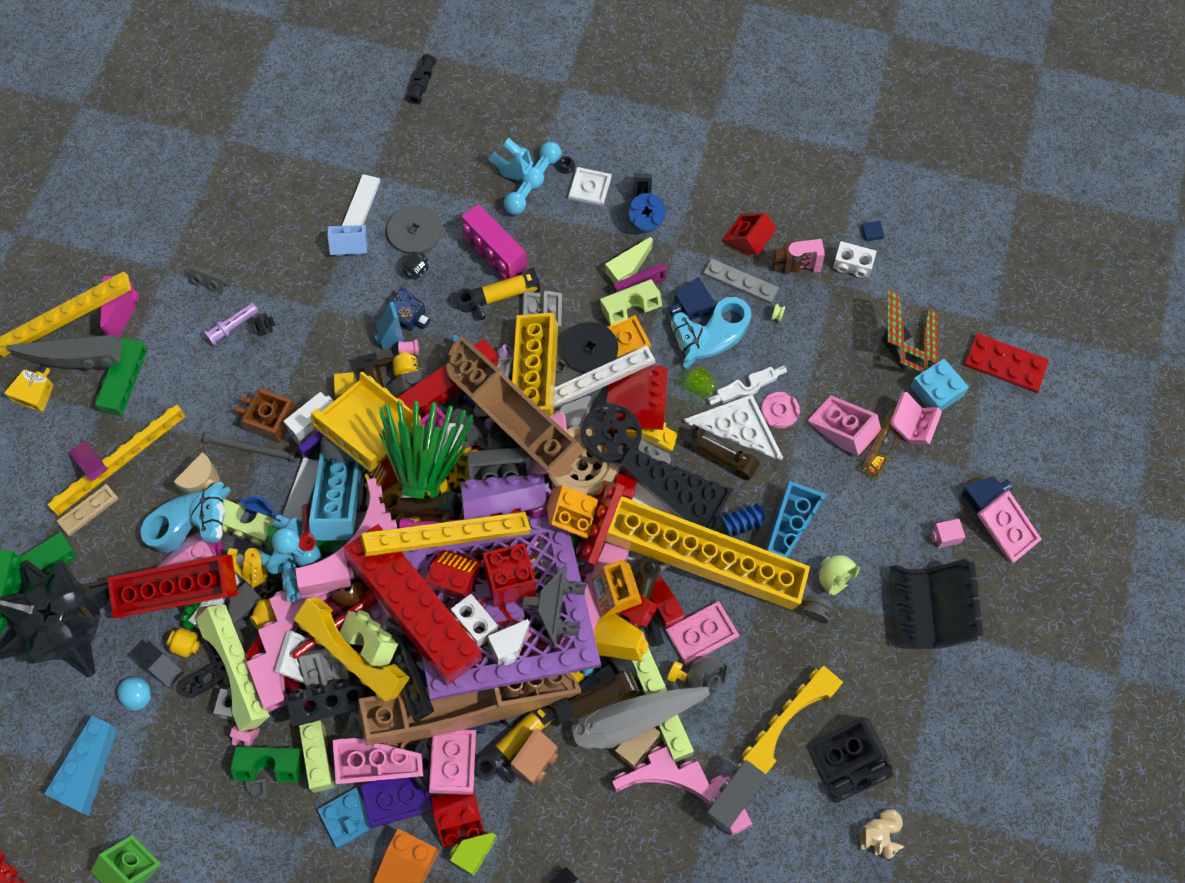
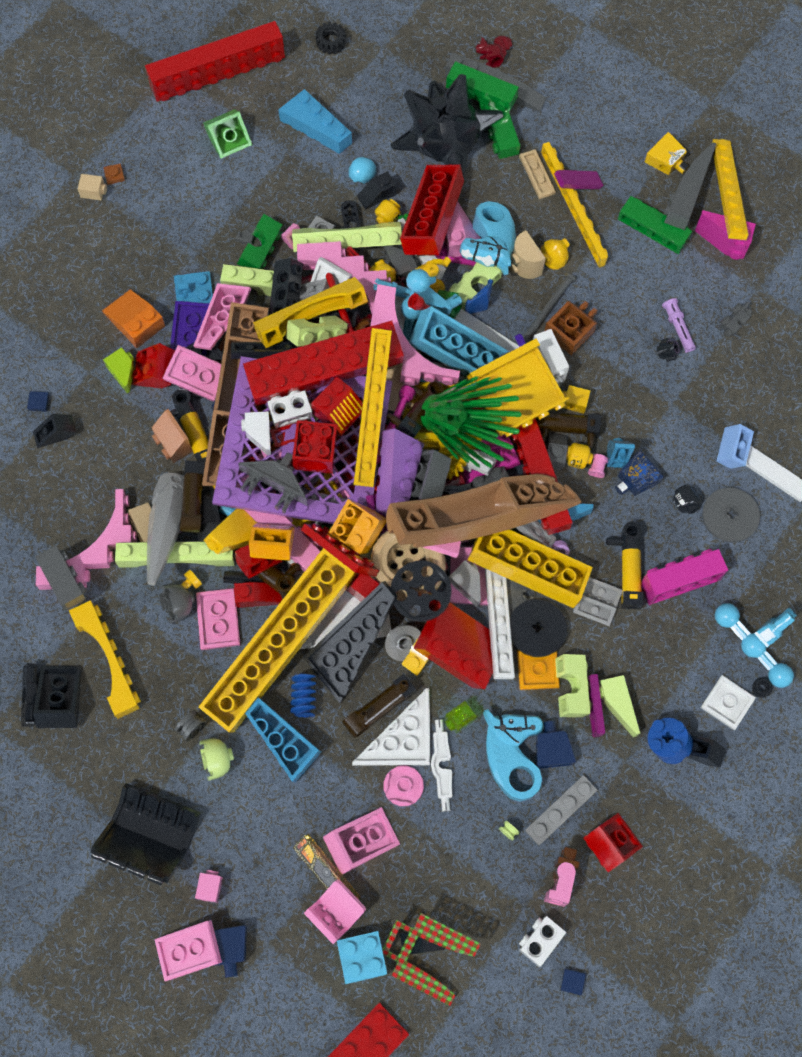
camera: 110 degrees right, 5 degrees up
none -> yellow helmet [540,238,569,270]

